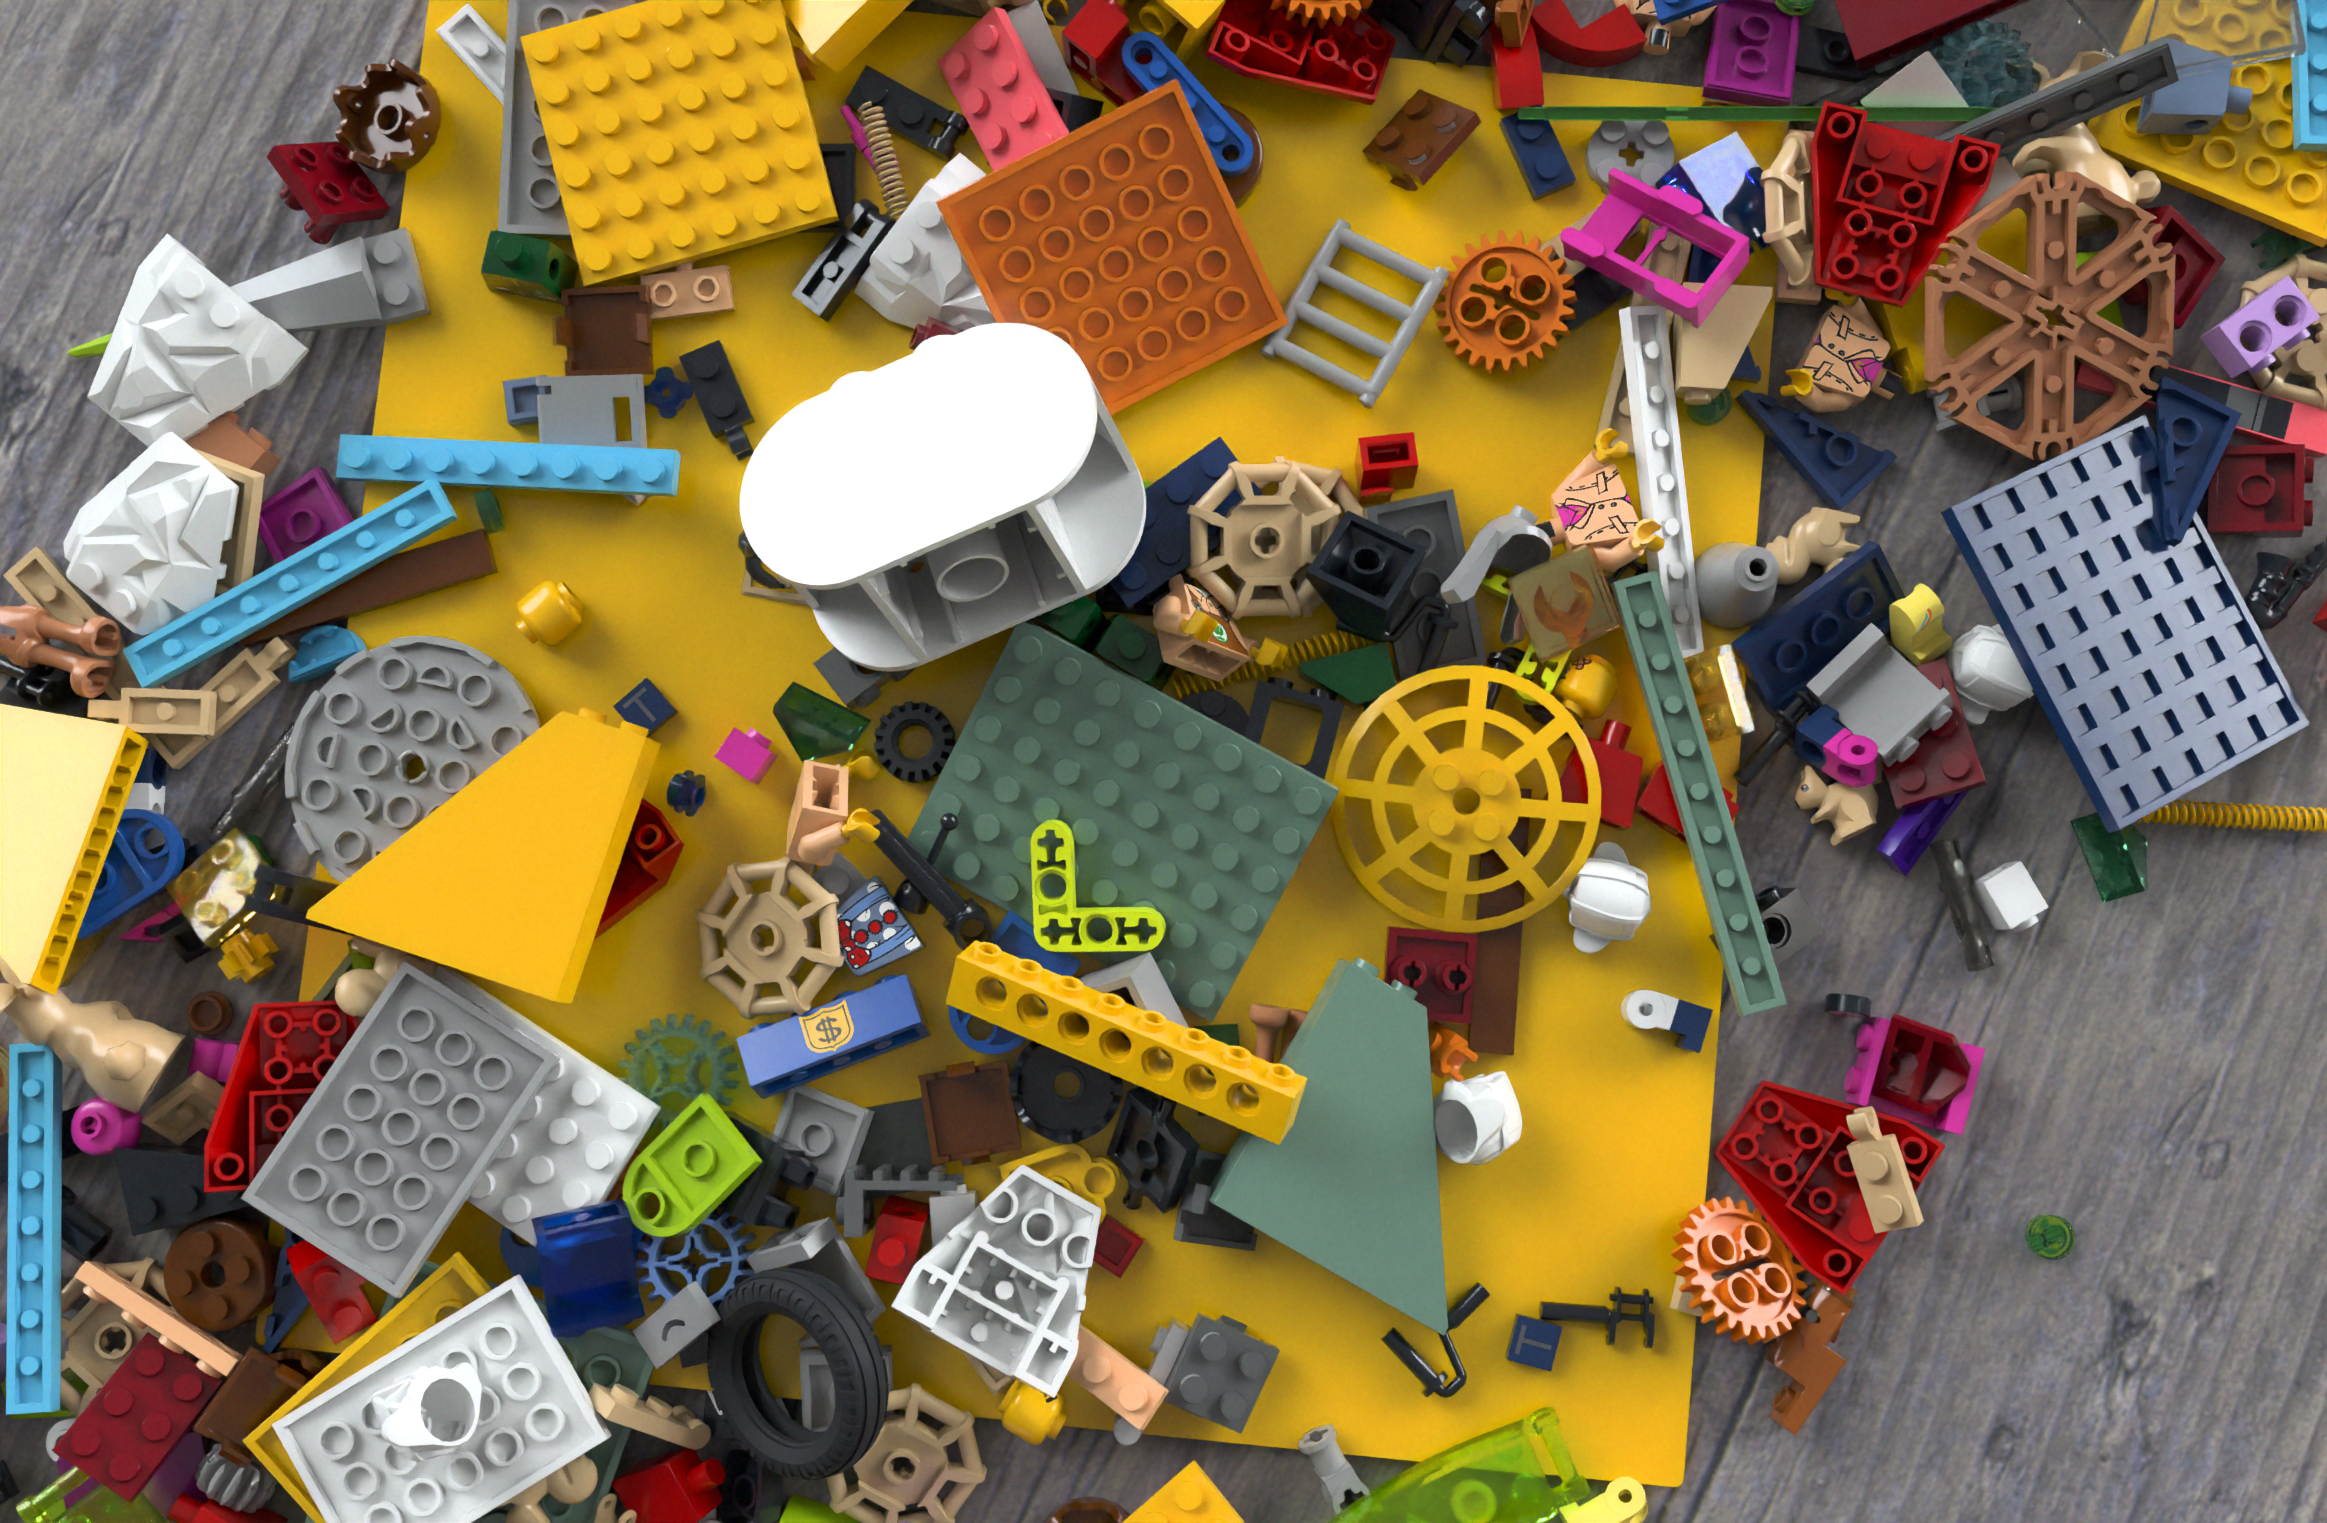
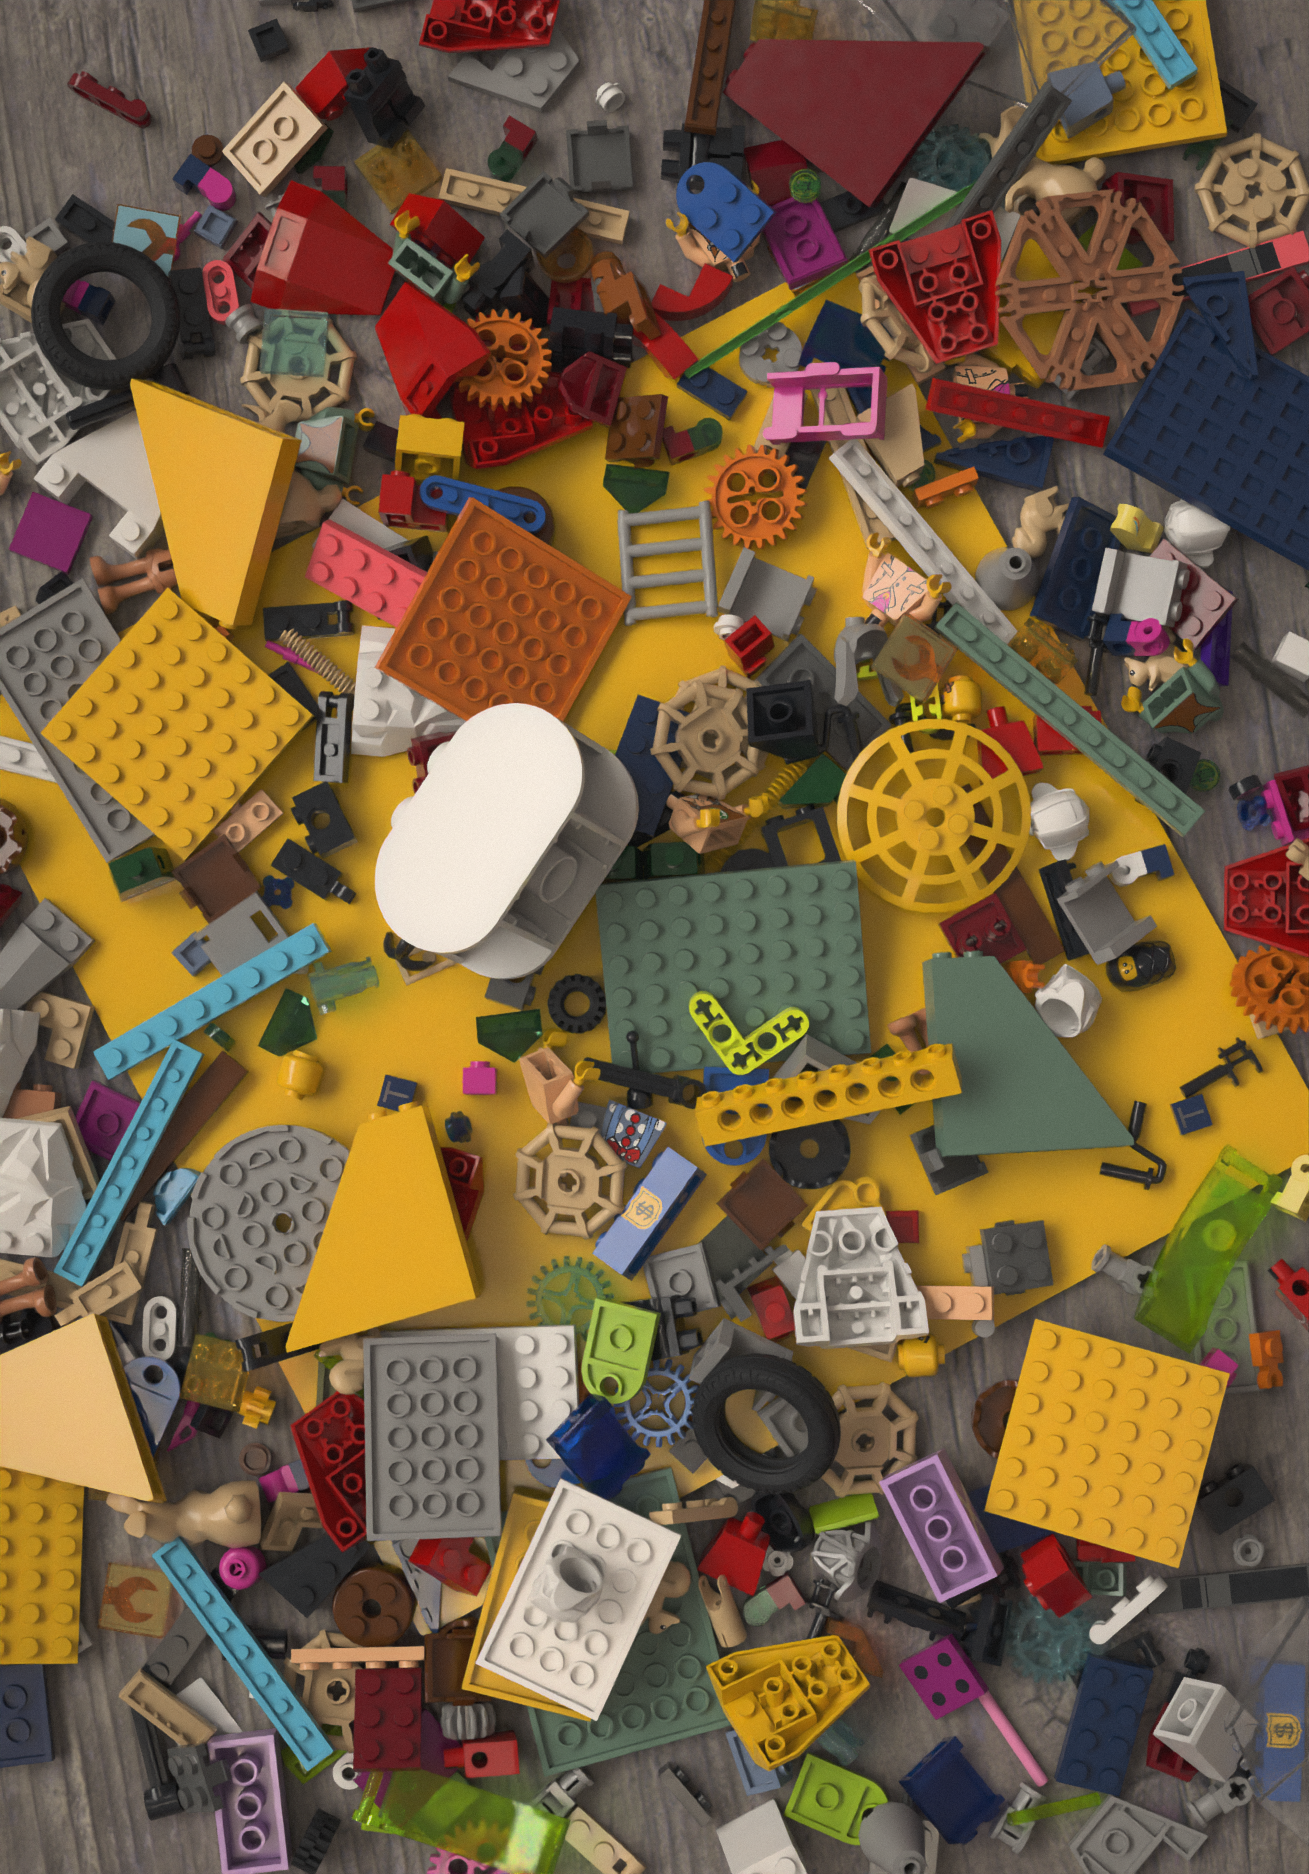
camera: 30 degrees left, 0 degrees up
light grey tile [632,1281,721,1369] -> none
black plate [1106,1086,1200,1214] -> none
lavender brick [2200,276,2320,379] -> none
none -> tan plate [26,991,95,1069]
none -> white plate [142,1296,178,1360]
none -> clear green slope [258,988,317,1057]
none -> black brick [290,781,358,859]
none -> clear light blue piece [307,956,380,1015]
none -> dark red slope [559,351,627,427]
none -> clear green slope [603,464,670,514]
none -> leg [662,418,723,466]
none -> white plate [714,615,744,640]
none -> light grey panel [718,547,817,641]
none -> orange plate [912,467,979,509]
none -> red plate [925,378,1110,448]
none -> black plate [1038,859,1090,961]
none -> light grey panel [1057,860,1157,965]
none -> black piece [1105,941,1176,991]
none -> sand green torso [1121,639,1224,734]
none -> clear green tile [1189,759,1221,792]
none -> clear blue plate [1237,795,1271,831]

